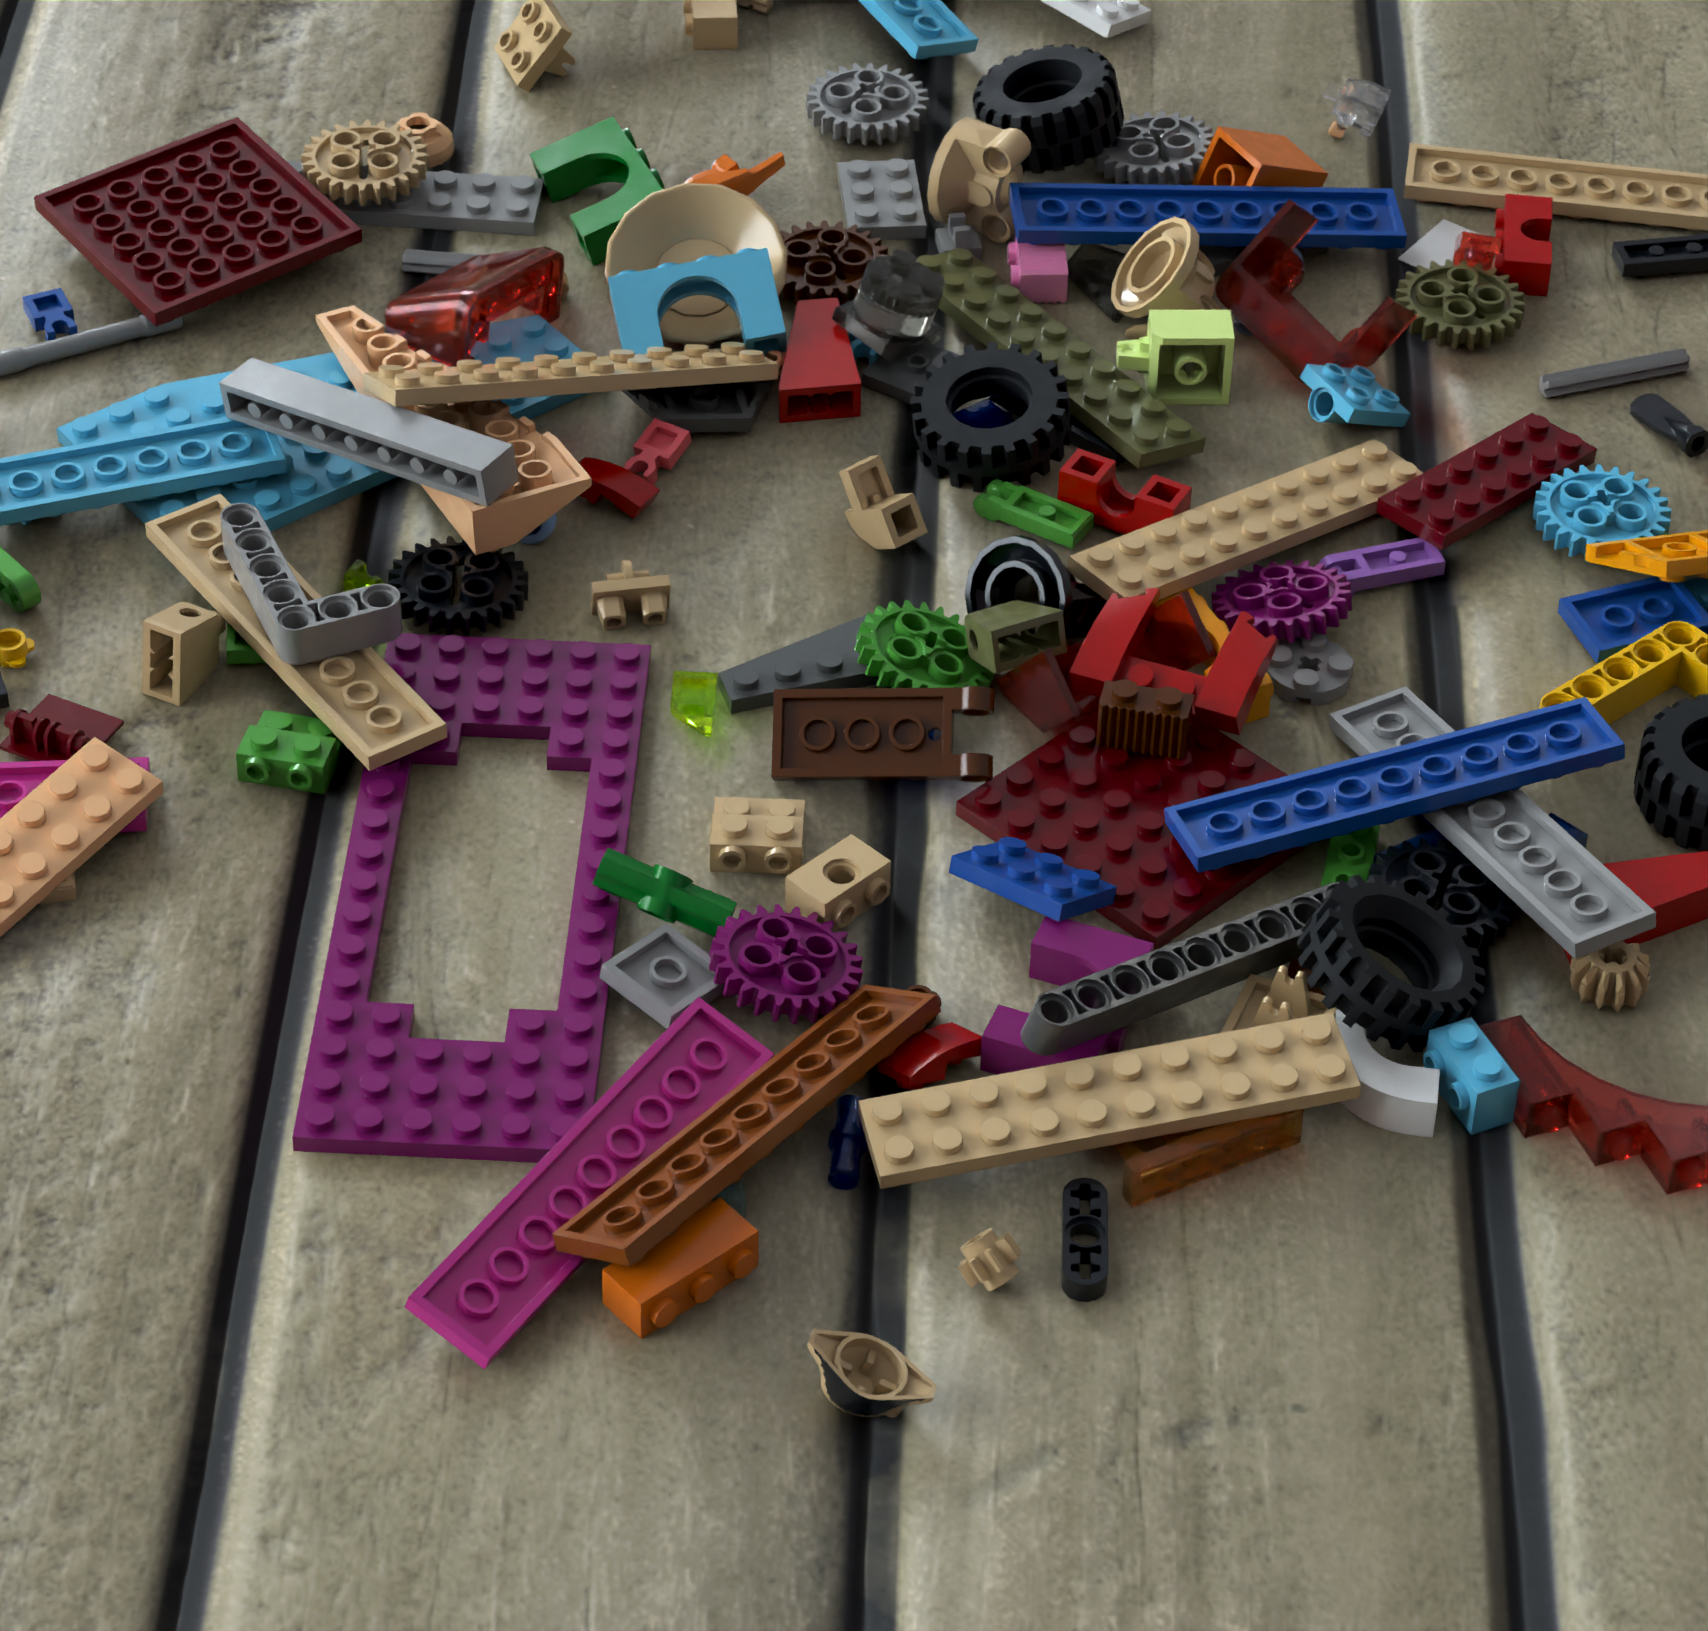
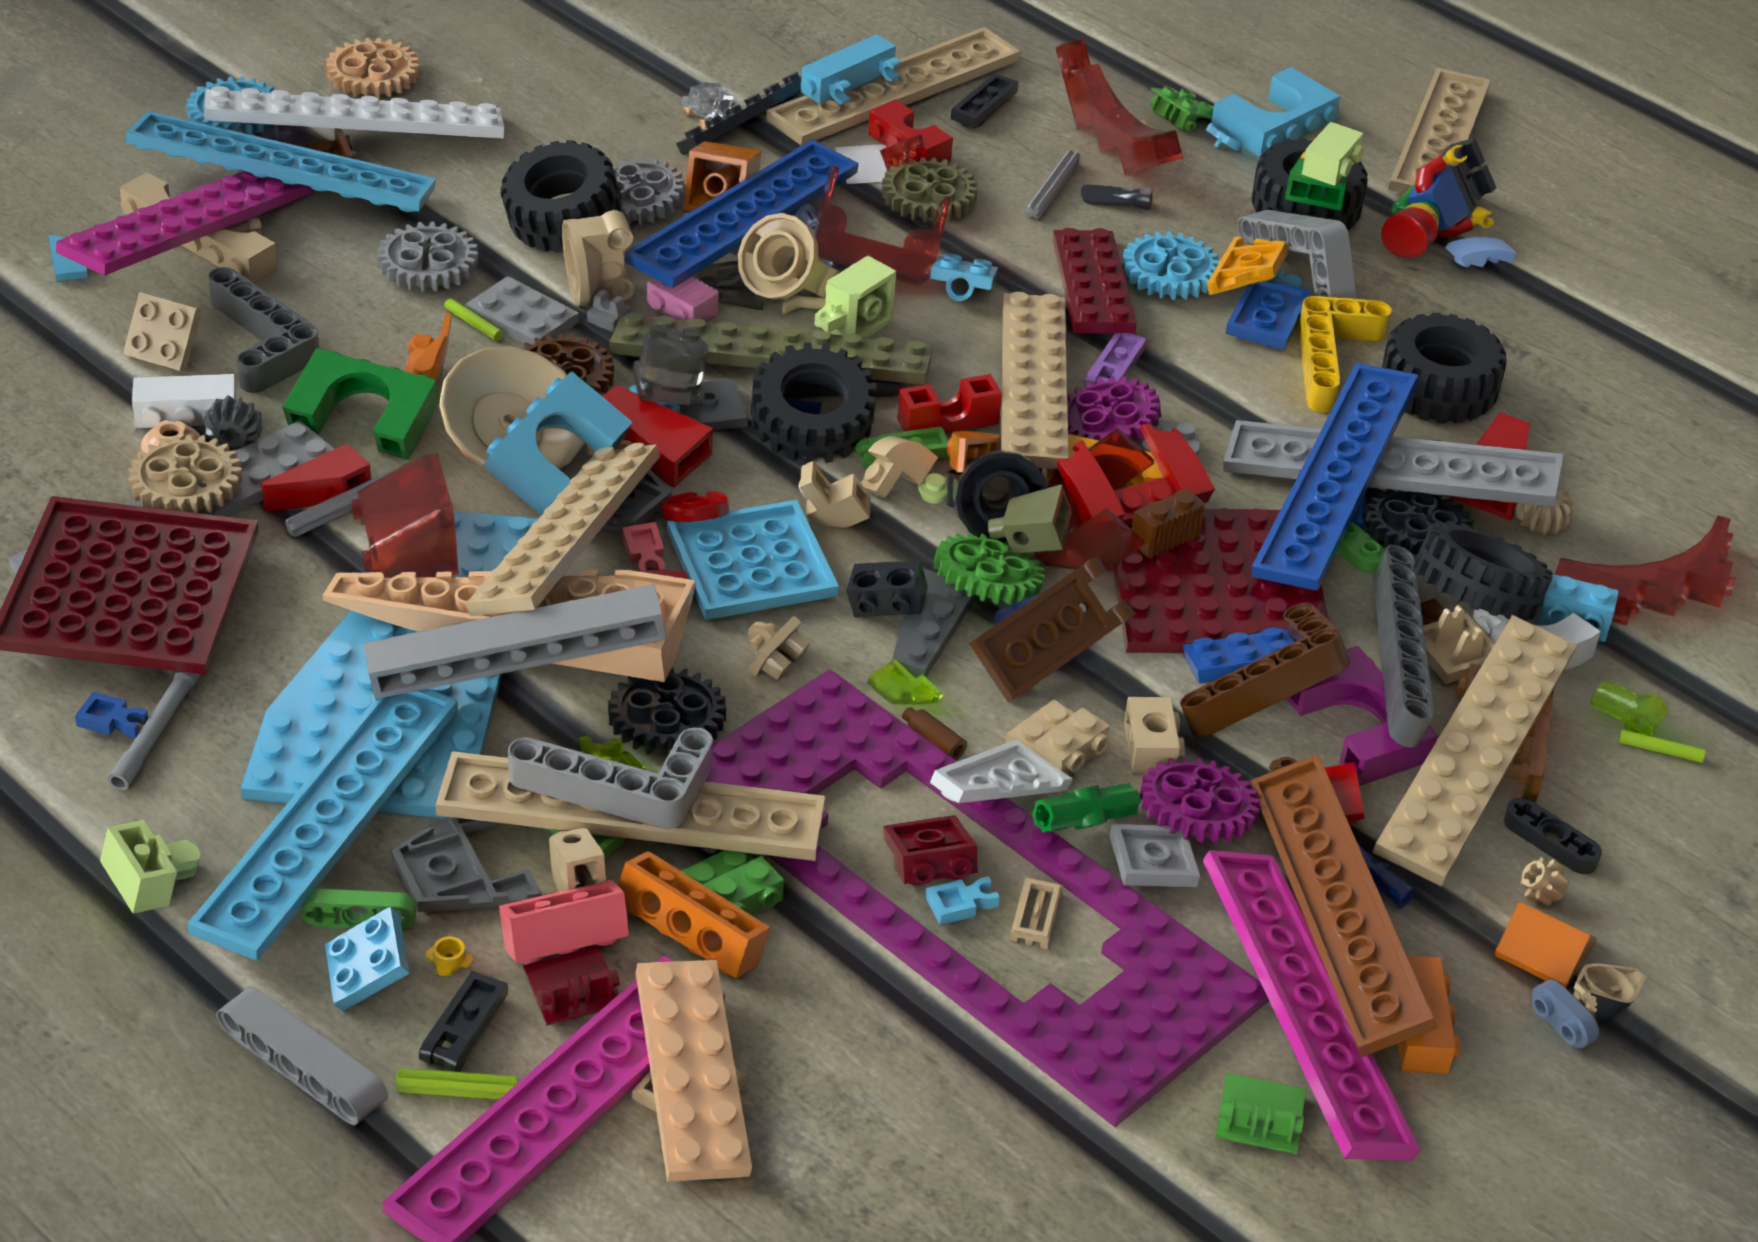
camera: 50 degrees left, 0 degrees up
none -> white brick [132,374,237,428]
none -> dark grey gear [204,395,263,450]
none -> dark grey beam [208,267,319,393]
none -> red slope [261,444,371,512]
none -> dark grey wing [391,817,542,912]
none -> lime piece [444,298,503,342]
none -> coral brick [499,880,629,964]
none -> orange brick [618,851,771,979]
none -> red tile [662,491,729,522]
none -> medium azure plate [667,500,839,620]
none -> black plate [676,72,801,153]
none -> medium azure brick [801,34,901,105]
none -> black brick [846,560,928,617]
none -> tan brick [861,436,938,498]
none -> dark red plate [883,815,978,885]
none -> reddish brown cylinder [902,707,967,760]
none -> medium azure plate [925,876,1000,926]
none -> white wing [930,739,1072,803]
none -> orange slope [947,431,1001,472]
none -> tan tile [1010,877,1063,949]
none -> reddish brown beam [1180,603,1350,737]
none -> bright green hinge [1215,1073,1306,1154]
none -> orange slope [1494,902,1597,989]
none -> sand blue plate [1532,980,1599,1049]
none -> clear neon green piece [1590,679,1668,736]
none -> lime piece [1618,729,1706,763]

